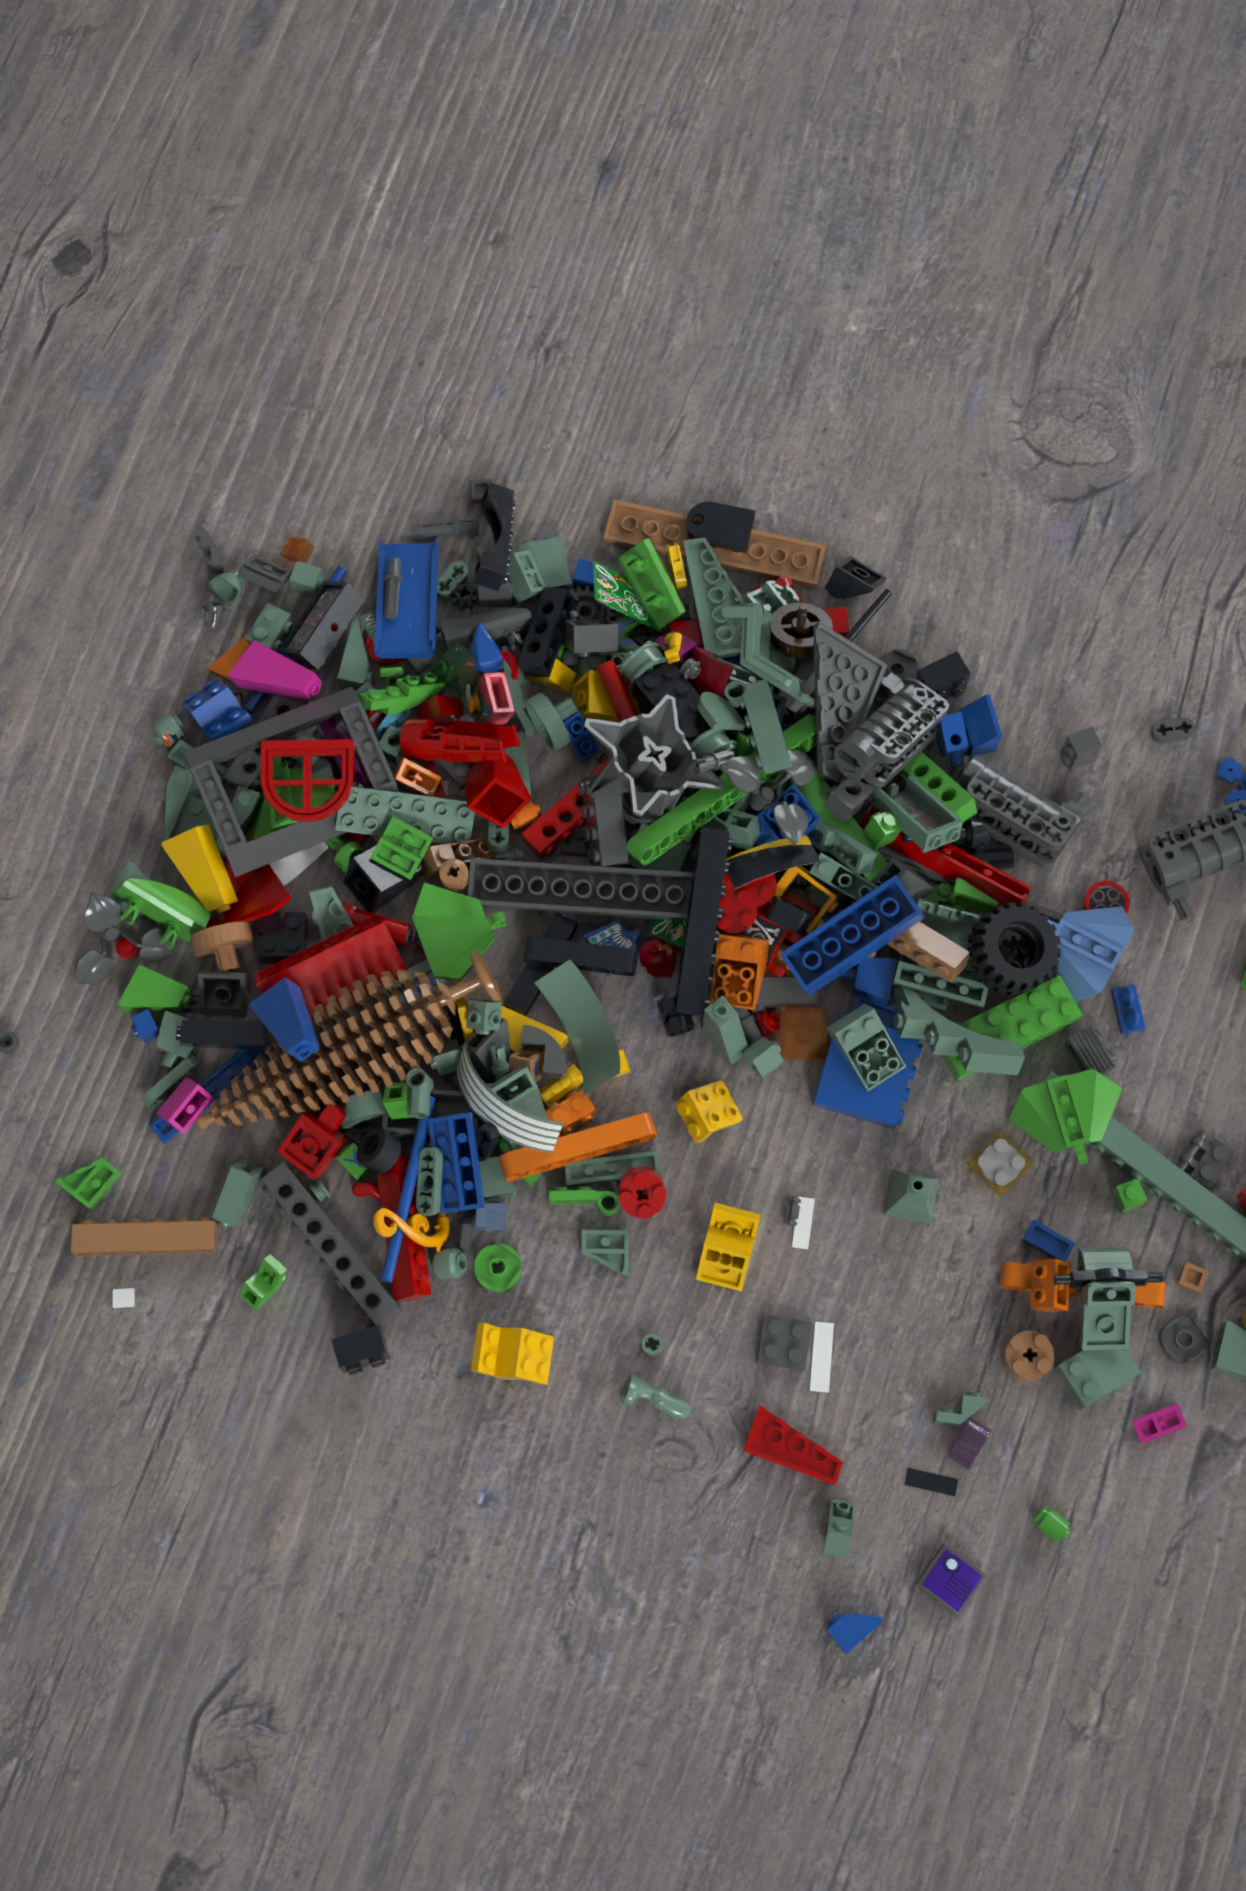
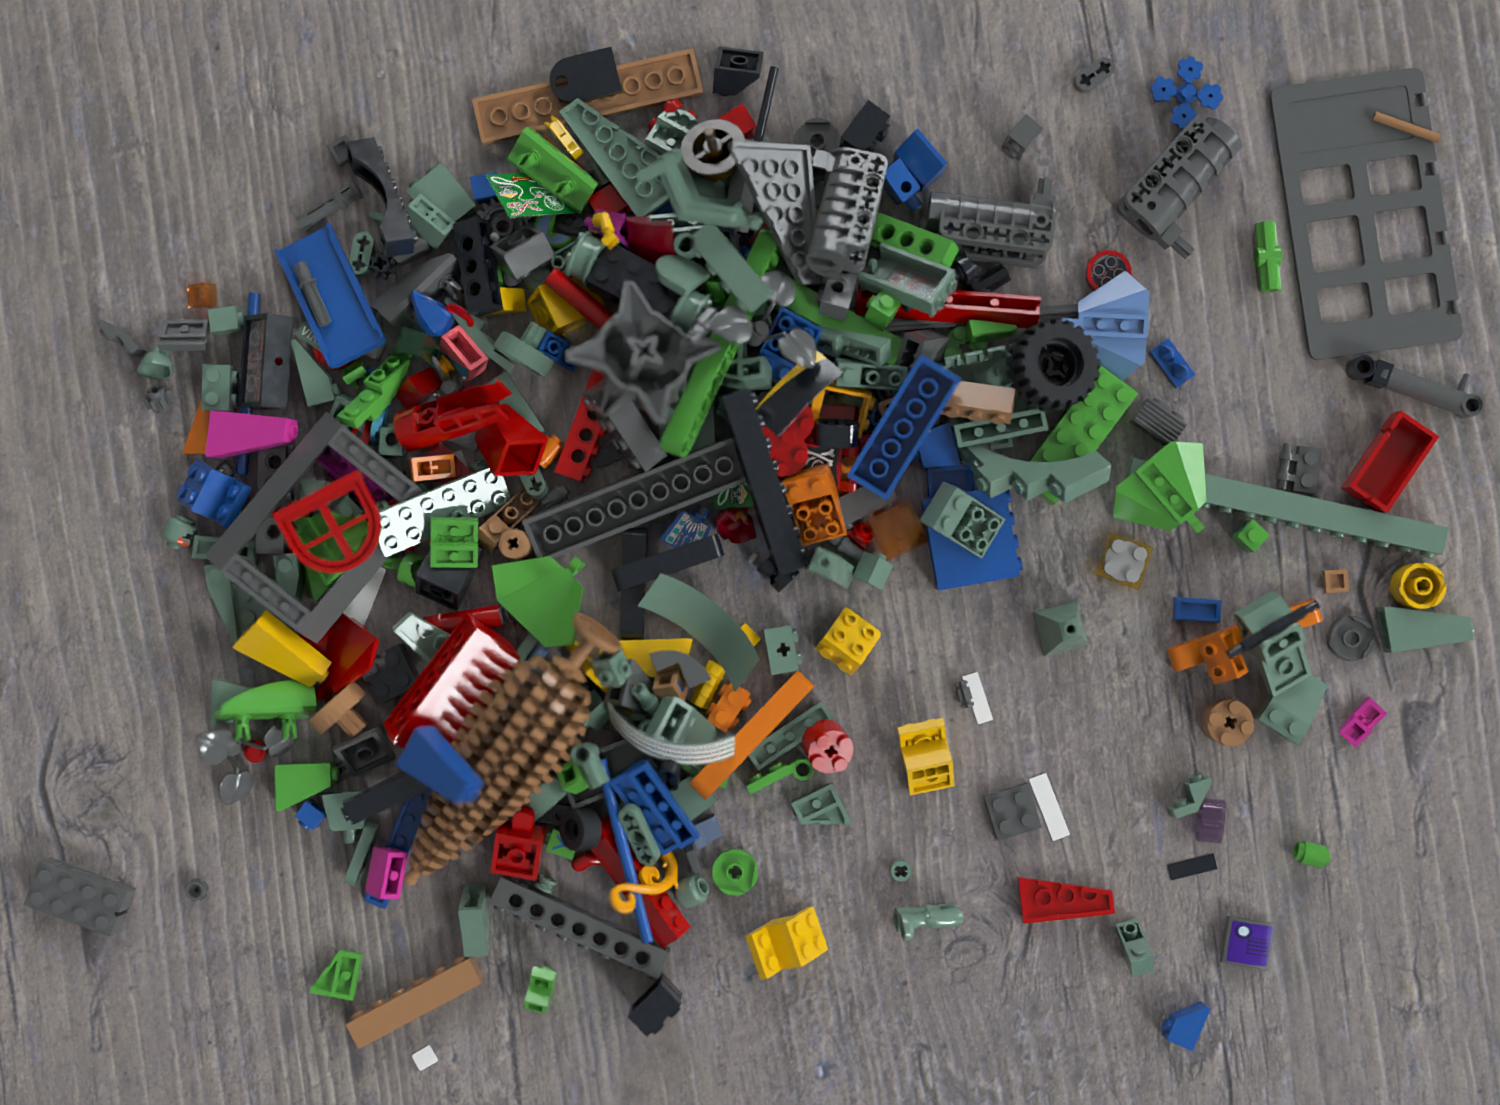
camera: 25 degrees left, 15 degrees up
dark grey plate [680,658,701,679] -> none
none -> sand green brick [764,625,802,675]

